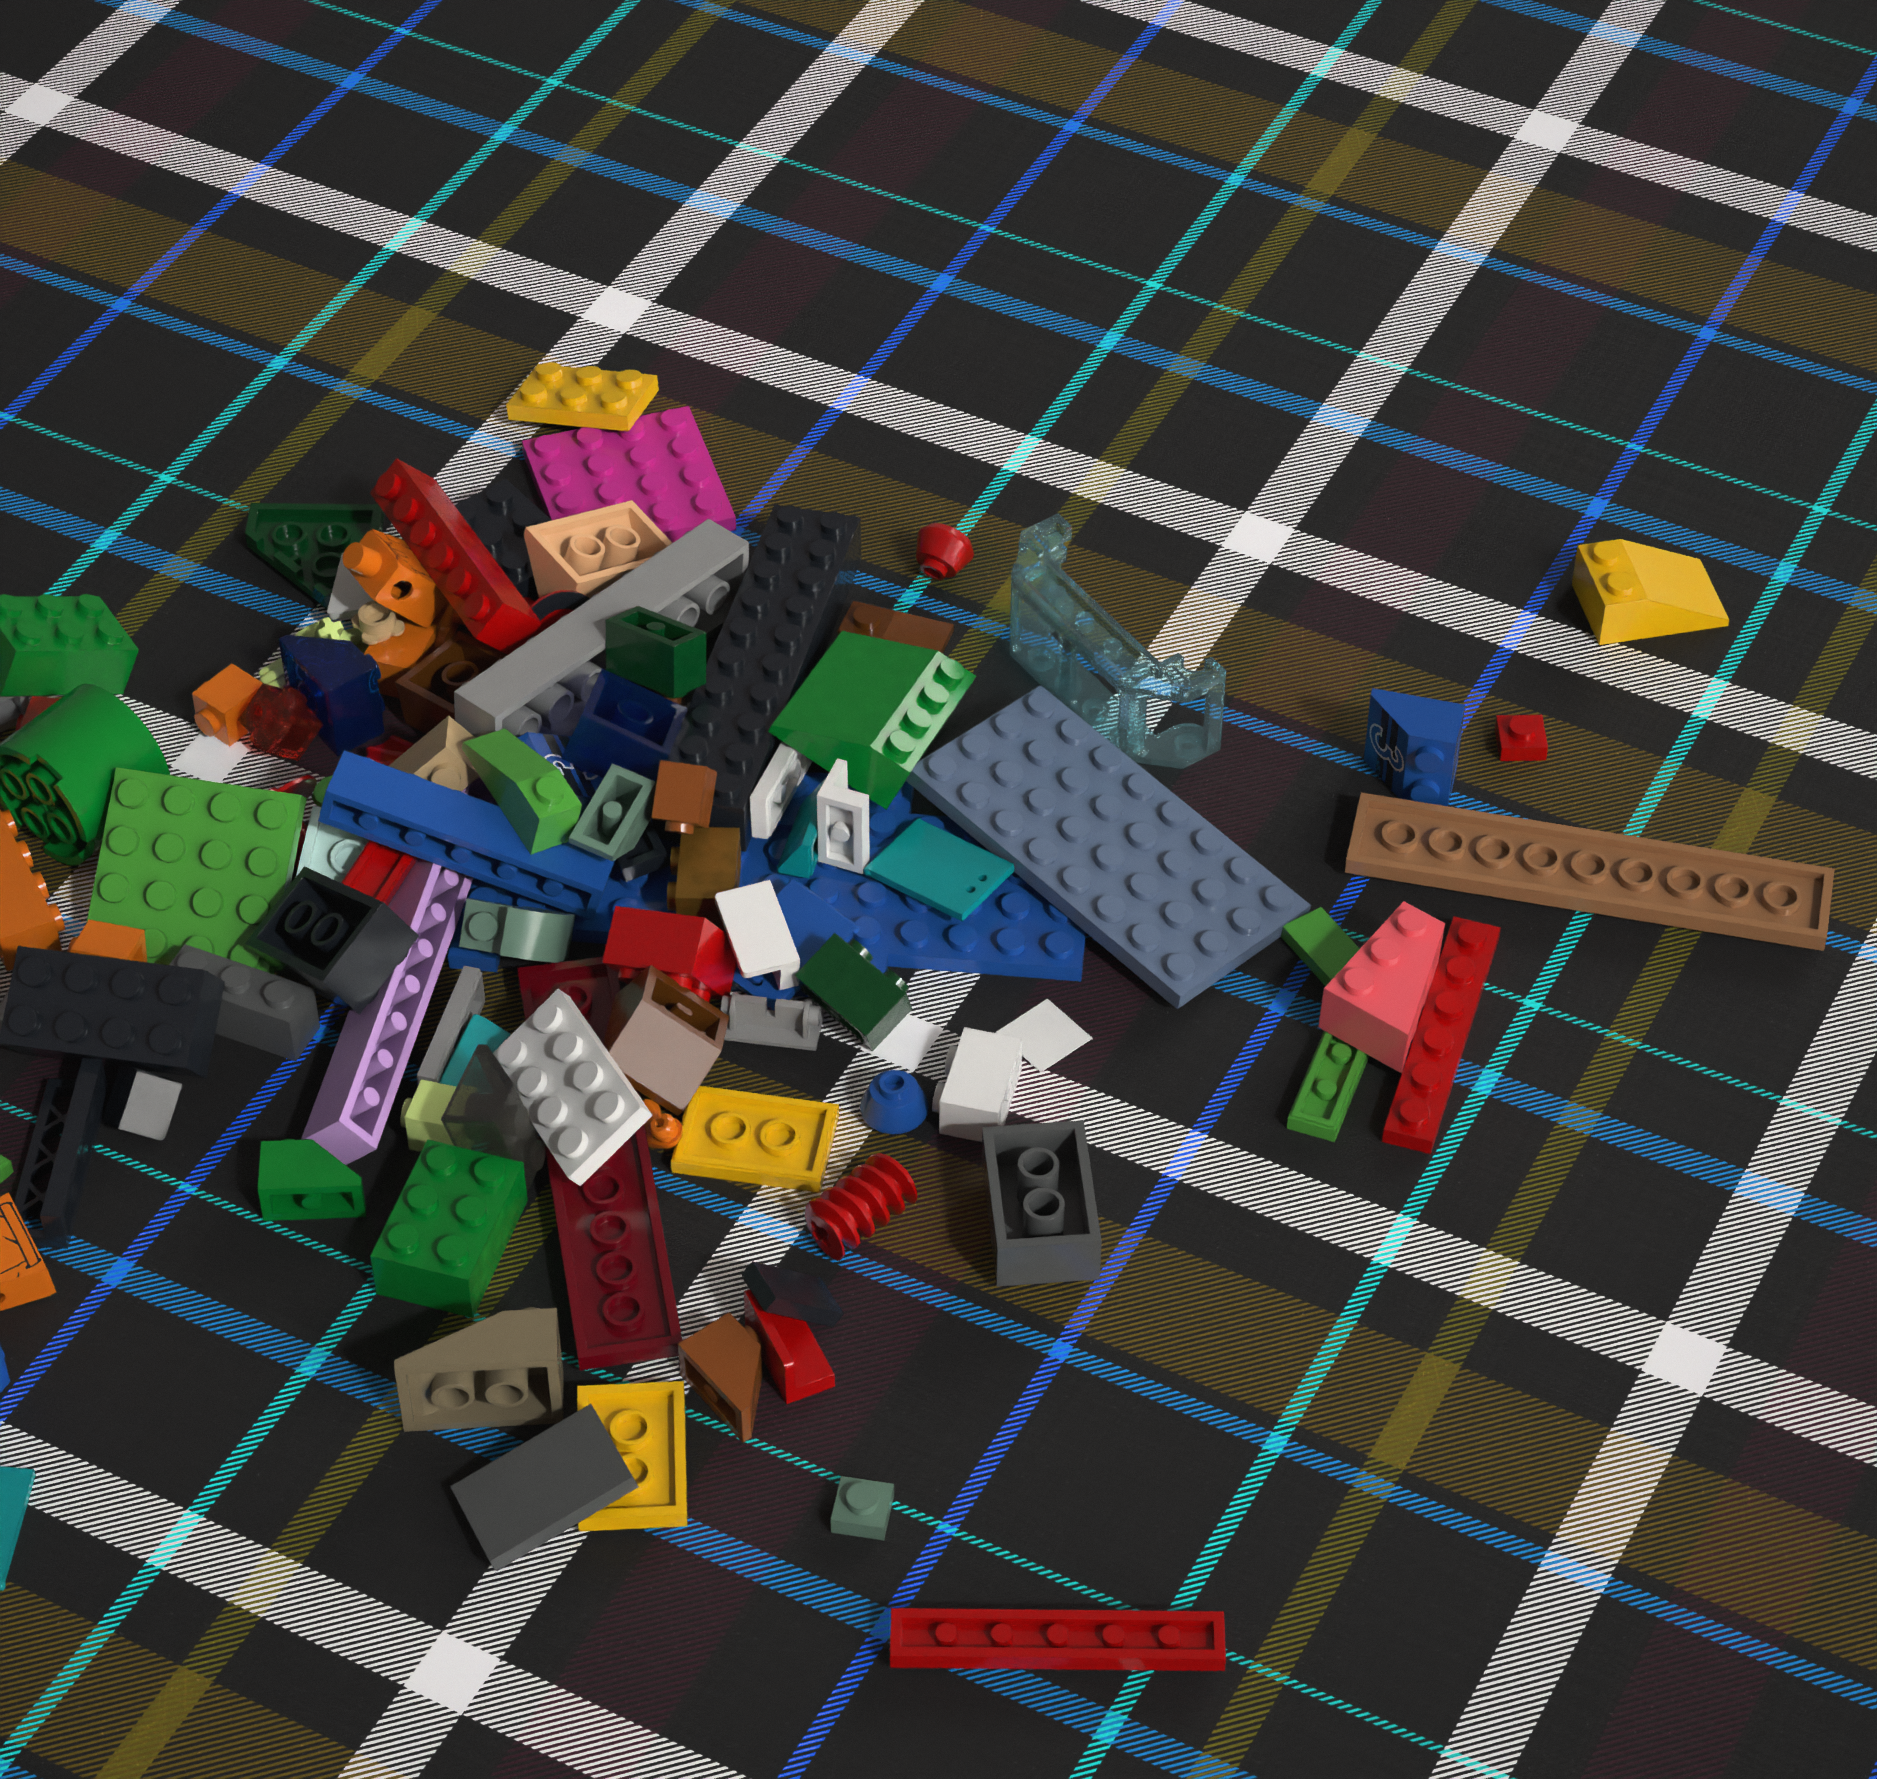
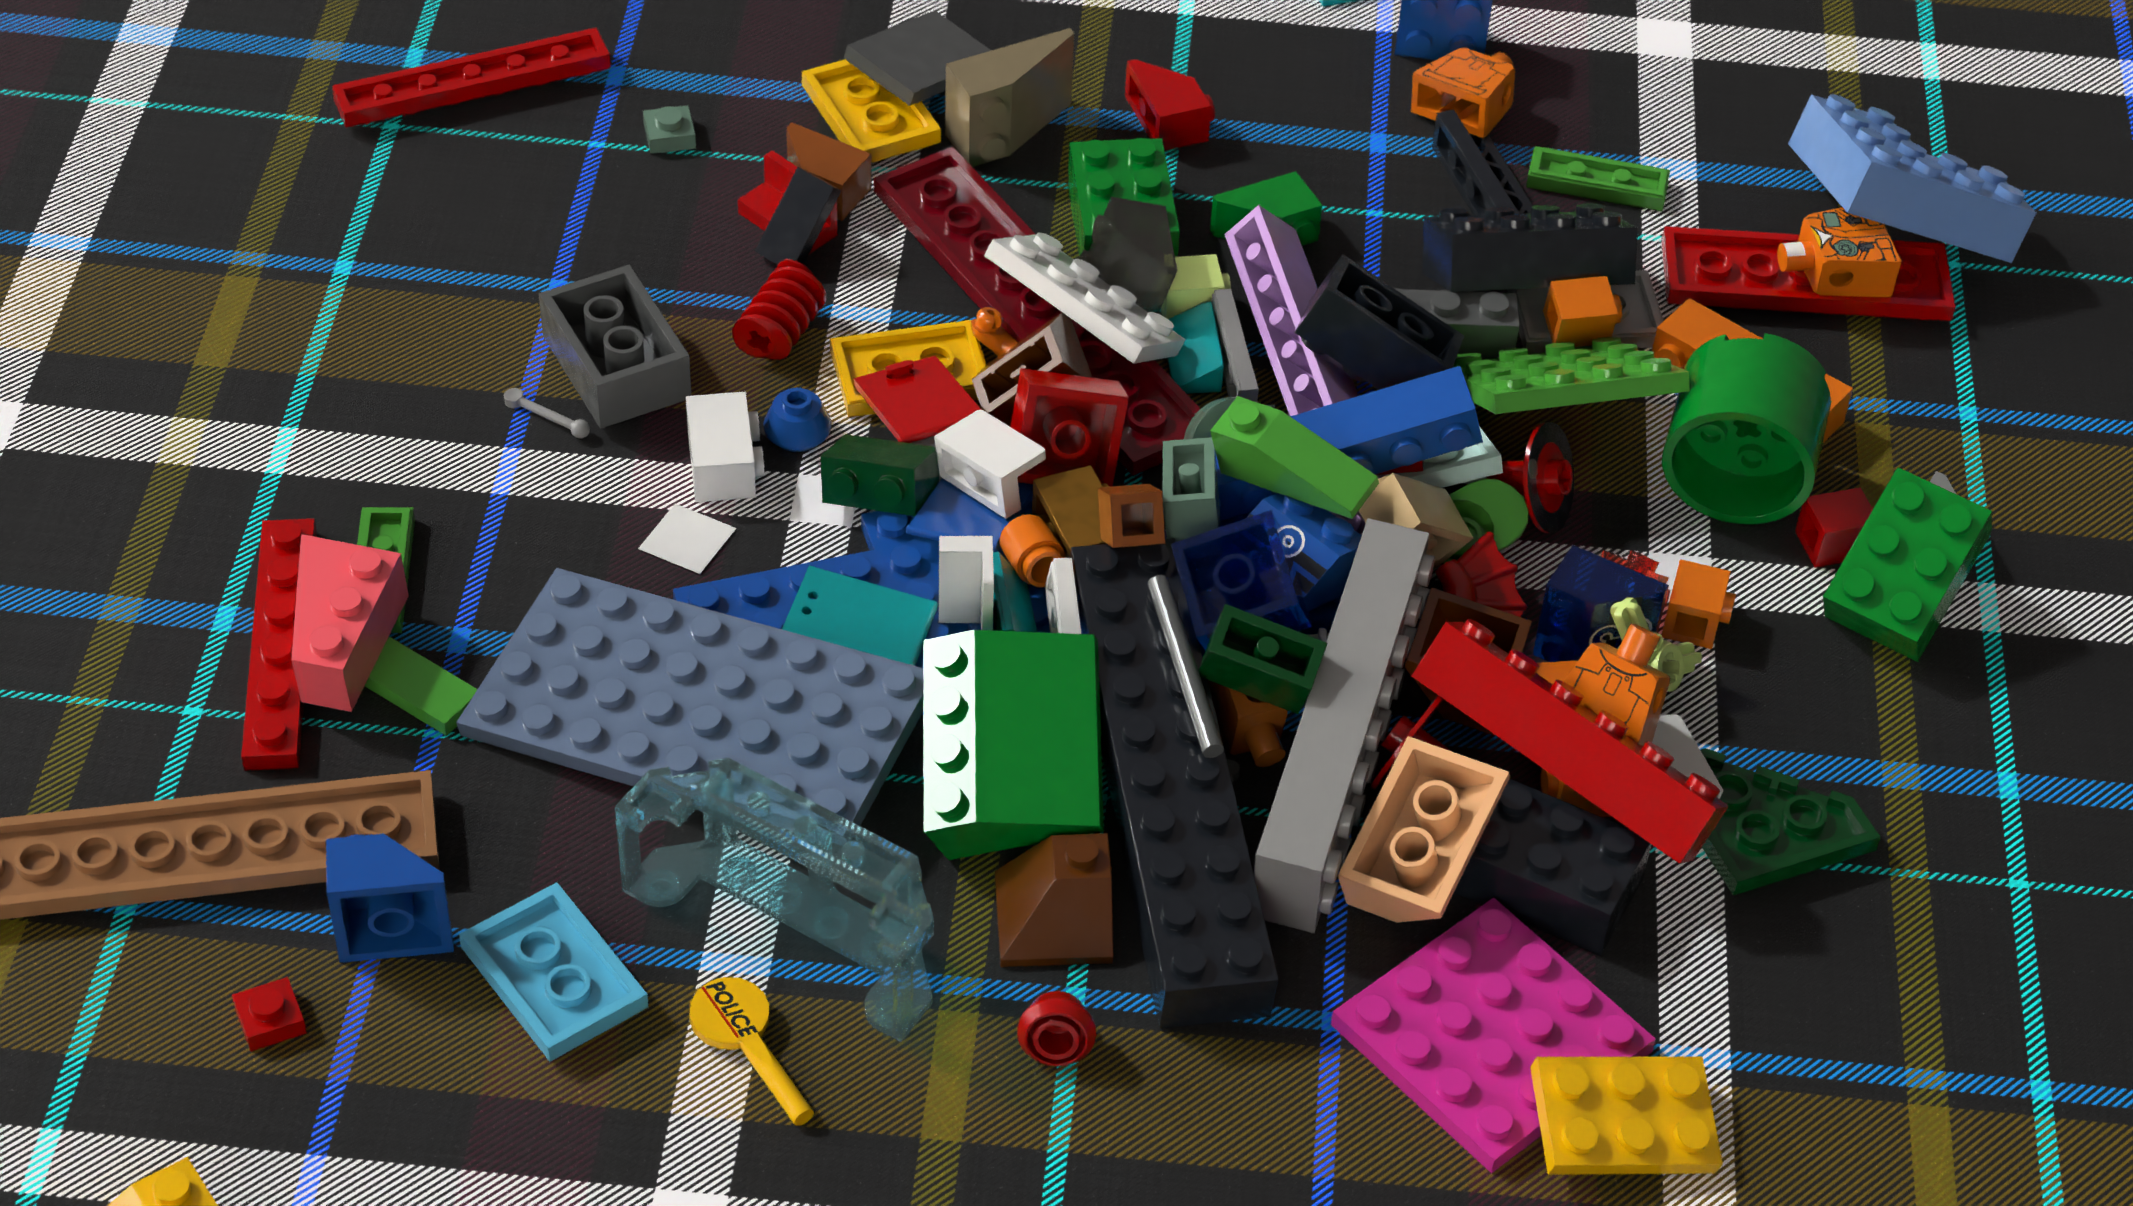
camera: 155 degrees right, 0 degrees up
none -> medium azure plate [459,882,648,1062]
none -> light grey hinge [504,388,590,439]
none -> yellow piece [689,977,814,1126]
none -> red container [854,355,982,443]
none -> orange brick [999,514,1066,588]
none -> red slope [1125,59,1215,151]
none -> dark grey bar [1147,575,1224,758]

